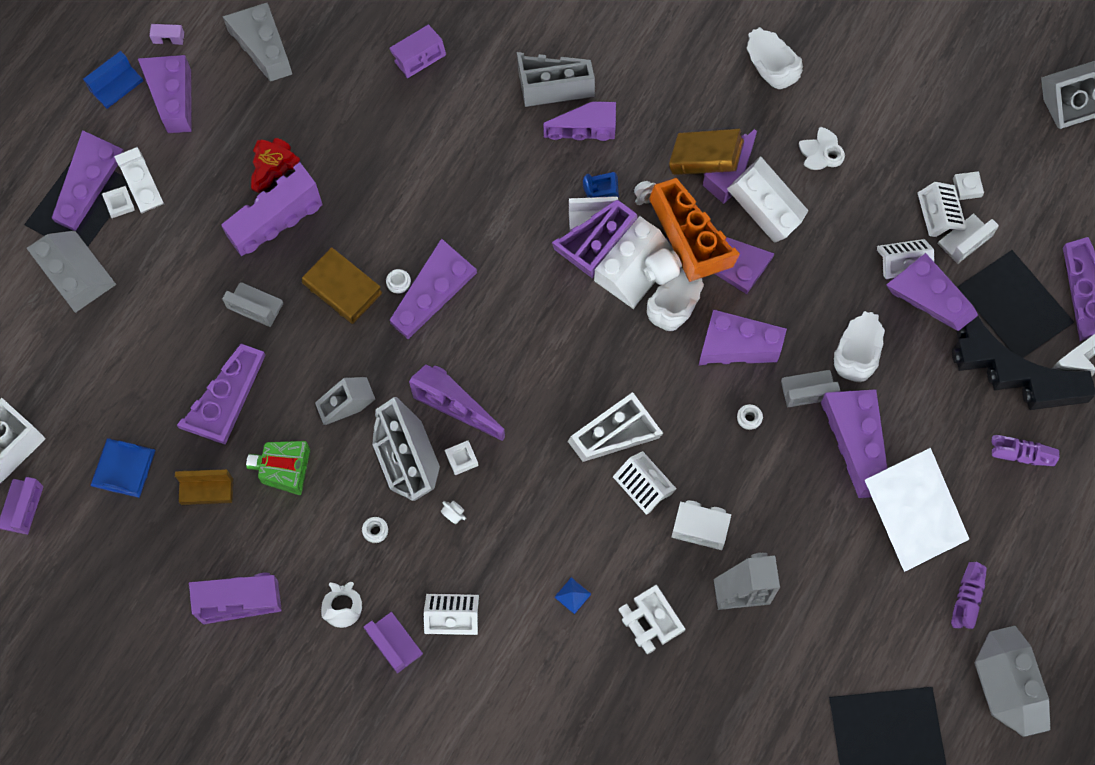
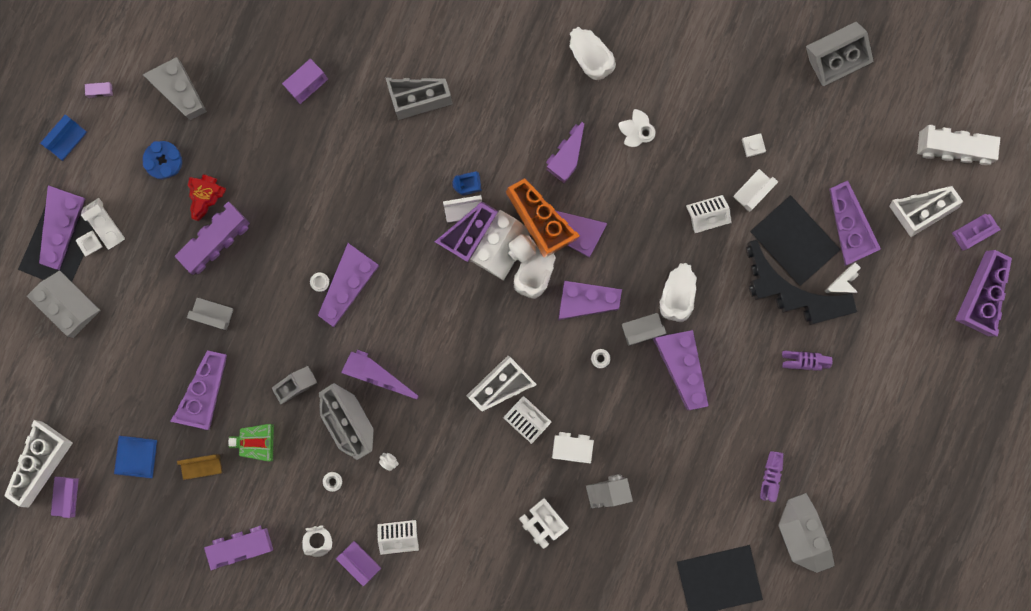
camera: 10 degrees left, 15 degrees up
medium lavender wedge [138,55,192,133] -> none
pearl gold piece [302,247,382,324] -> none
white plate [445,441,478,475] -> none
medium lavender slope [543,102,616,141] -> none
blue slope [554,577,591,615] -> none
white plate [634,181,656,205] -> none
pearl gold piece [669,129,744,175] -> none
white slope [727,156,808,243] -> none
sticker [865,448,969,572] -> none
medium lavender wedge [886,253,978,331] -> none
white panel [918,182,967,237] -> none
none -> blue plate [143,141,182,180]

